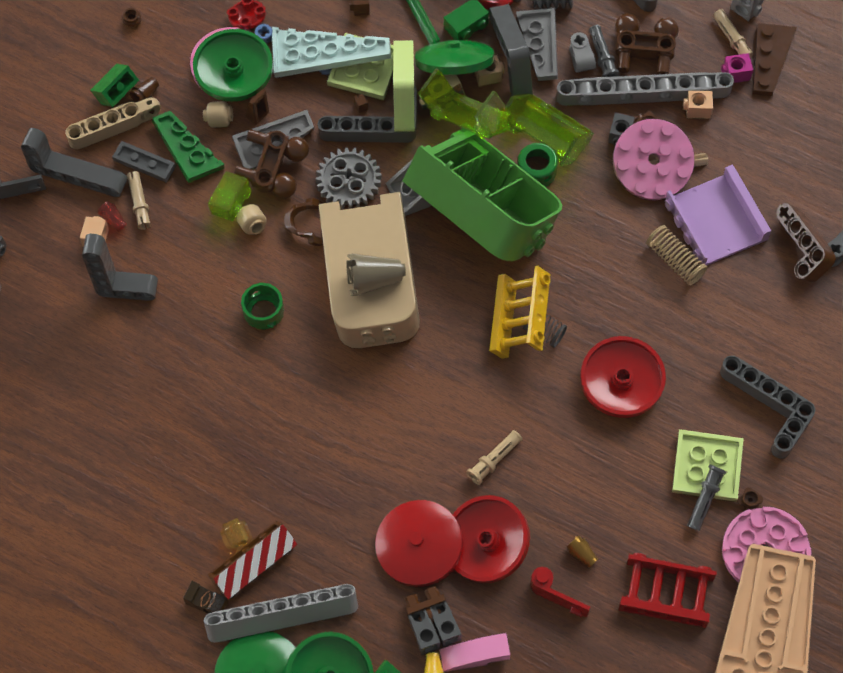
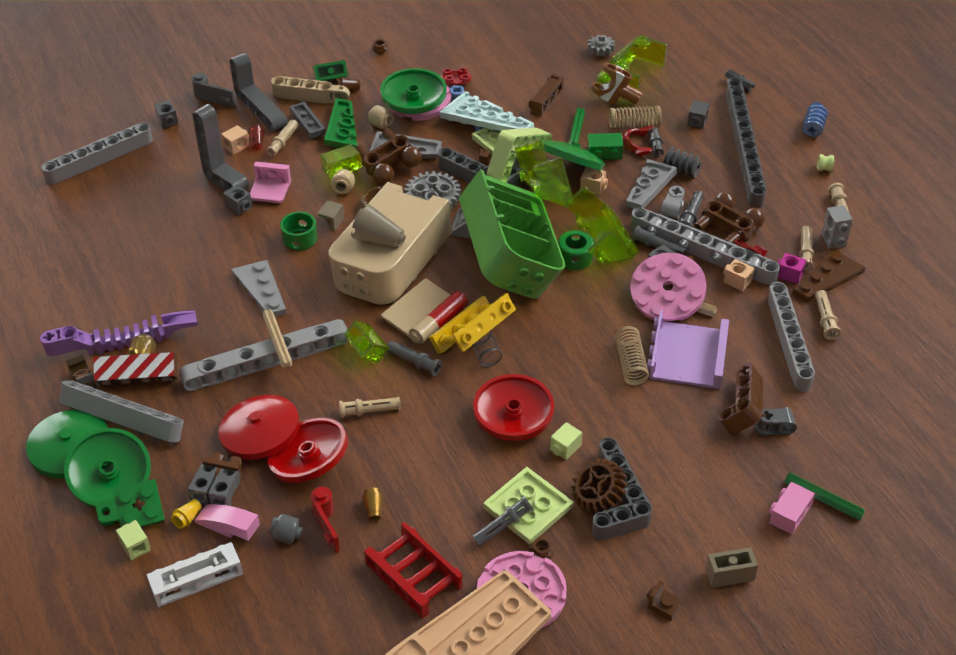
camera: 35 degrees right, 20 degrees down
reddish brown slope [246,89,269,124] -> none
dark grey beam [489,4,533,99] -> none
none -> medium lavender piece [40,310,198,356]
none -> light grey beam [179,319,351,391]
none -> dark grey brick [223,185,252,215]
none -> light grey wing [231,260,287,317]
none -> bright pink bracket [250,162,291,203]
none -> tan axle [263,309,292,368]
none -> dark grey head [269,514,302,545]
none -> dark tan panel [318,200,344,230]
none -> clear neon green brick [344,320,389,363]
none -> tan door [381,278,468,344]
none -> dark grey pin [386,341,442,376]
none -> yellowish green brick [550,422,582,460]
none -> reddish brown gear [571,458,628,515]
none -> dark grey pin [632,225,687,256]
none -> red plate [735,239,768,258]
none -> light grey beam [767,282,815,392]
none -> tan pin [815,290,841,340]

